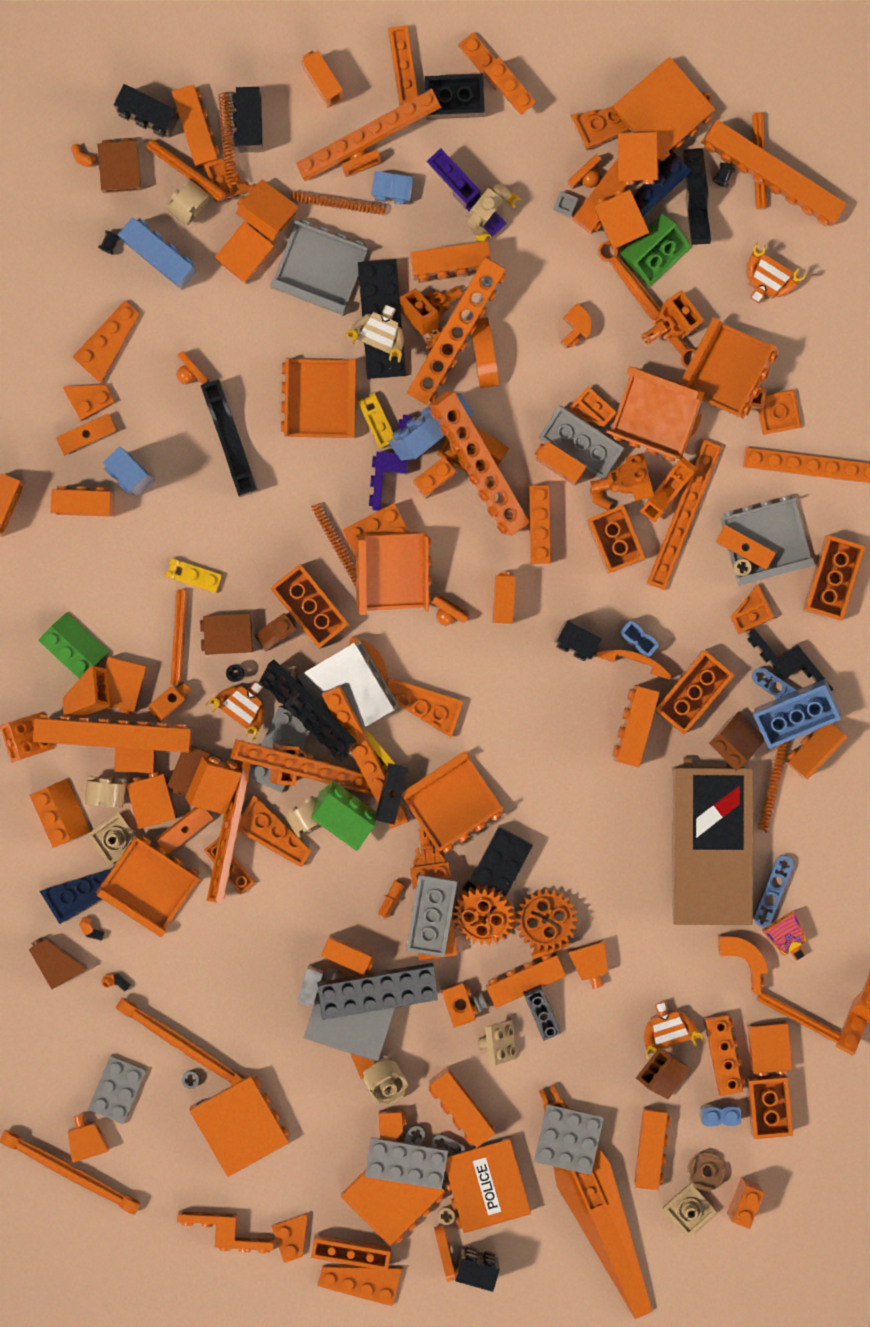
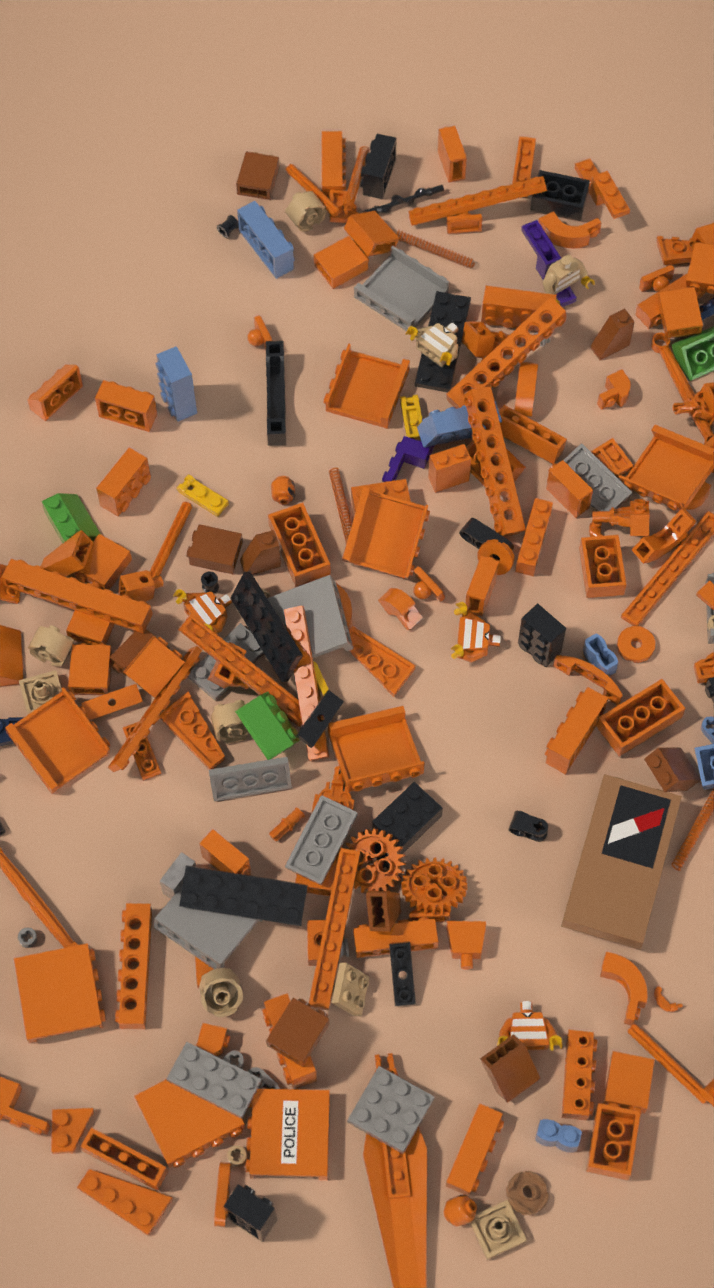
camera: 15 degrees right, 25 degrees down
orange tile [56,413,117,456] -> none
orange wing [63,385,115,421] -> none
orange arm [70,144,97,167] -> none
orange wing [72,301,140,384] -> none
black brick [113,84,179,138] -> none
medium blue brick [371,171,414,205] -> none
light grey plate [553,191,578,217] -> none
orange brick [727,1177,764,1229] -> none
medium blue beam [754,855,793,927] -> none
torso [762,911,807,960] -> none
none -> orange brick [96,447,151,517]
none -> orange brick [115,903,152,1029]
none -> light grey plate [209,757,292,802]
none -> dark orange brick [266,997,330,1067]
none -> orange head [271,476,295,505]
none -> orange plate [309,848,360,1011]
none -> black piece [362,184,444,213]
none -> dark orange slope [366,891,401,931]
none -> orange brick [378,588,423,630]
none -> orange head [444,1195,477,1226]
none -> torso [450,602,501,662]
none -> black beam [459,518,514,560]
none -> orange tile [478,539,515,575]
none -> orange brick [499,405,567,464]
none -> black piece [508,811,548,842]
none -> orange arch [538,211,602,248]
none -> dark orange slope [590,309,635,360]
none -> orange tile [617,626,655,663]
none -> orange piece [654,987,683,1012]

